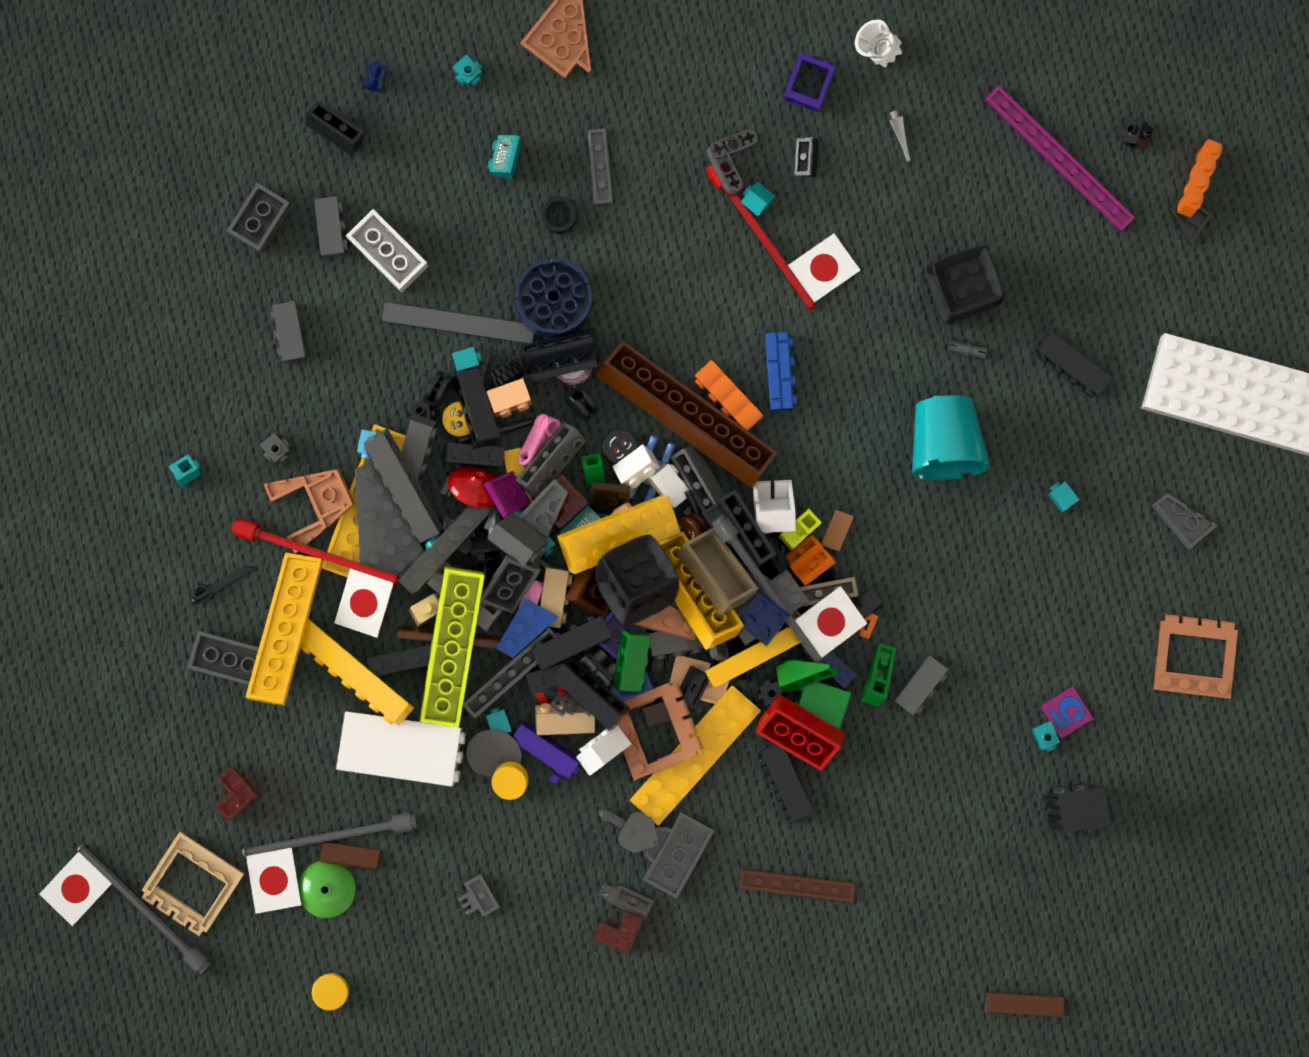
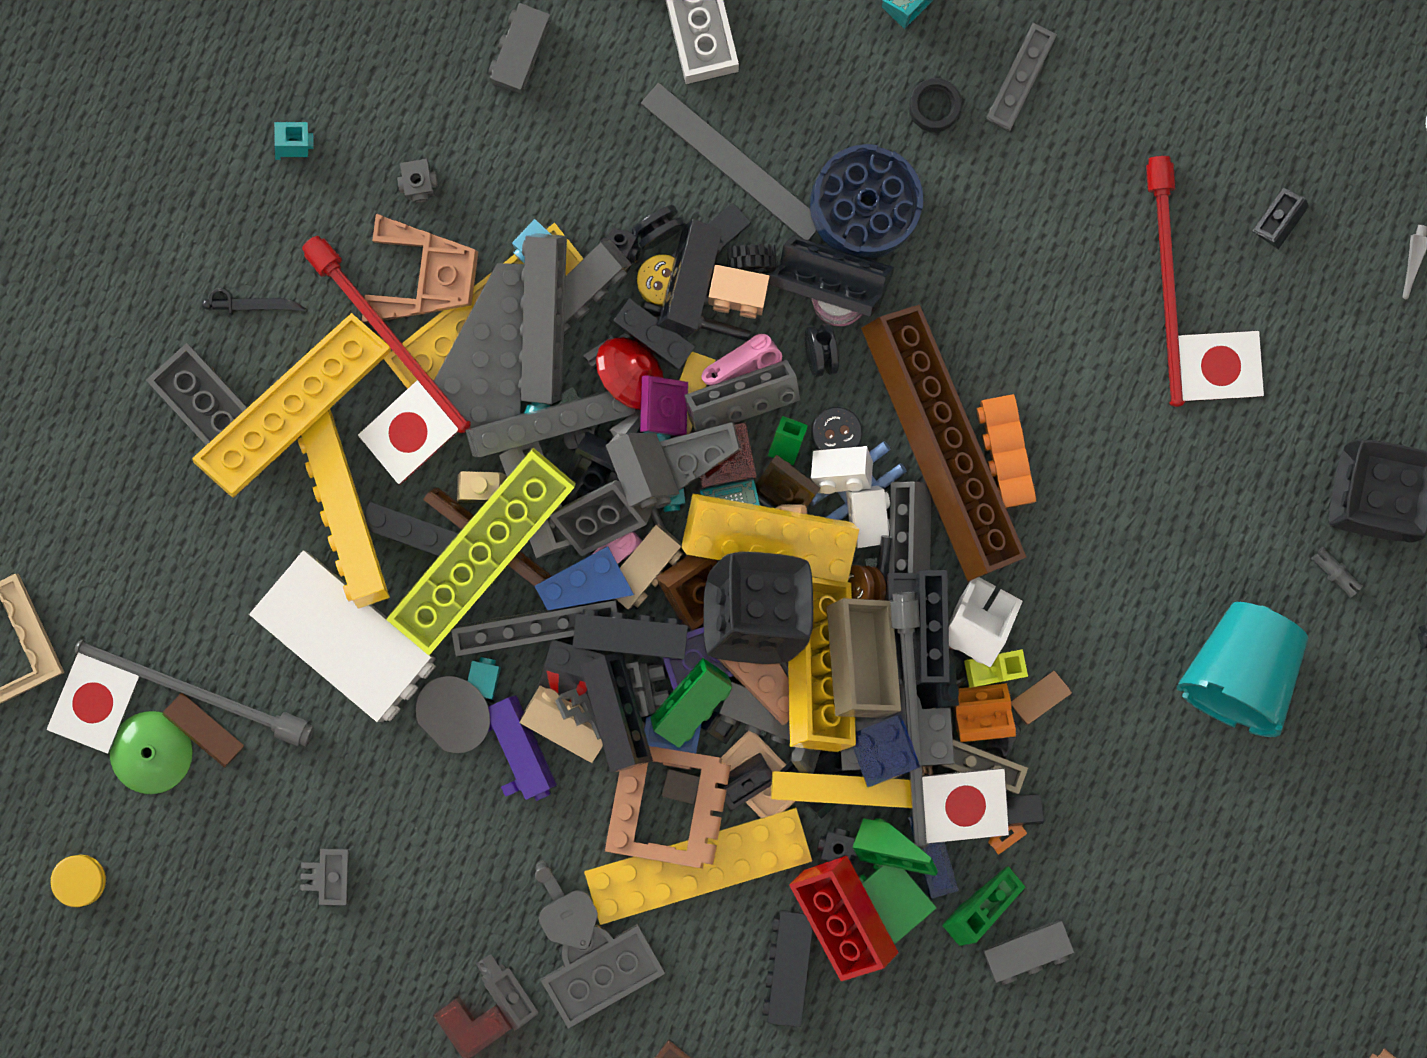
camera: 30 degrees right, 0 degrees up
clear red brick [215,766,260,822] -> none
teal brick [452,347,483,372] -> none
yellow head [491,761,529,800] -> none
white brick [576,726,632,776] -> none
dark grey beam [707,129,758,195] -> none
teal brick [741,182,775,216] -> none
blue brick [765,332,797,411] -> none
dark purple window [783,53,835,112] -> none
teal brick [1047,481,1079,513] -> none

